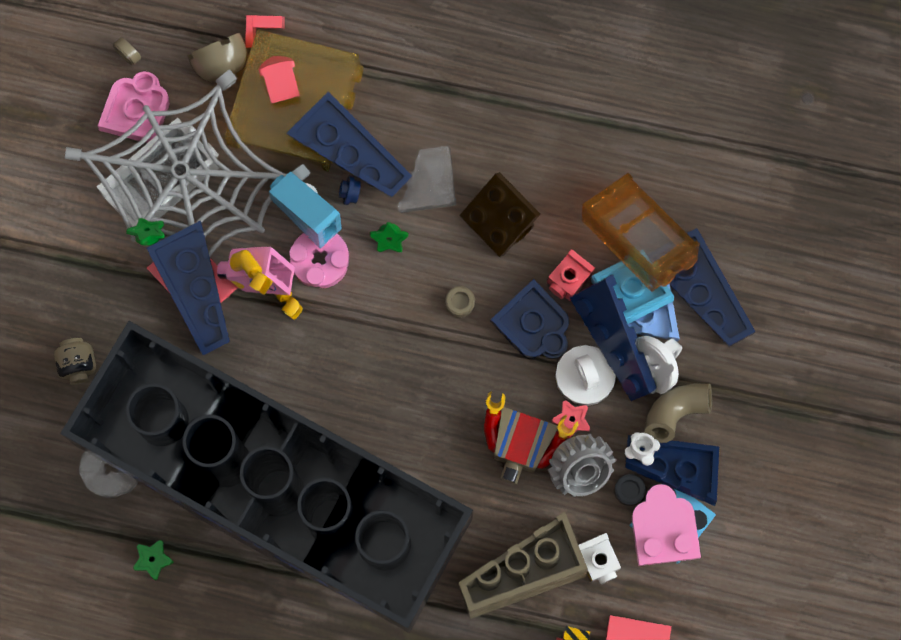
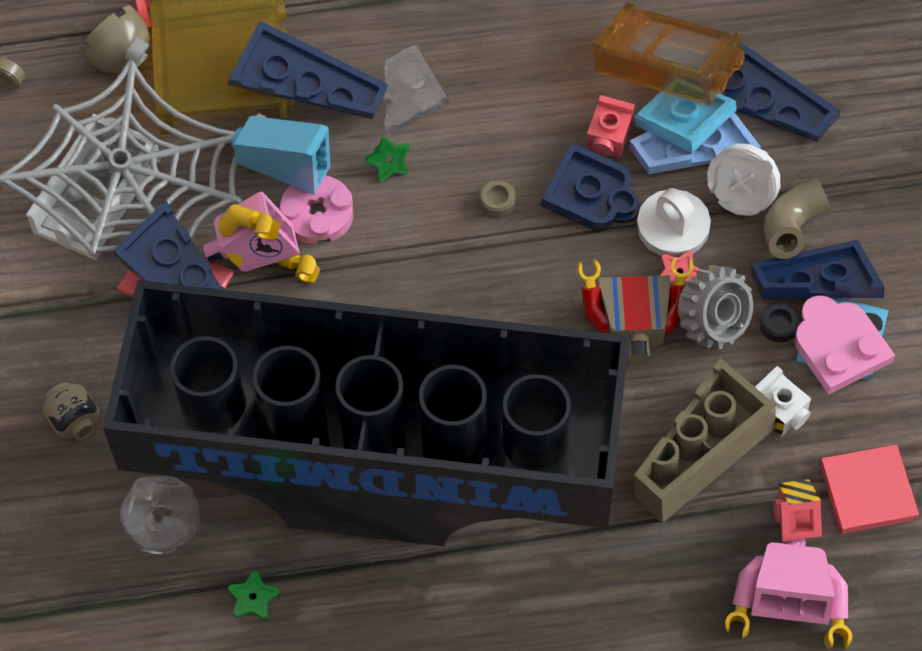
camera: 20 degrees left, 15 degrees down
bright pink plate [98,71,170,143] -> none
green plate [126,218,165,246] -> none
coral tile [258,56,300,103] -> none
dark blue plate [339,175,361,205] -> none
dark brown plate [459,172,541,257] -> none
dark blue wing [570,274,657,401] -> none
white plate [625,432,660,466] -> none

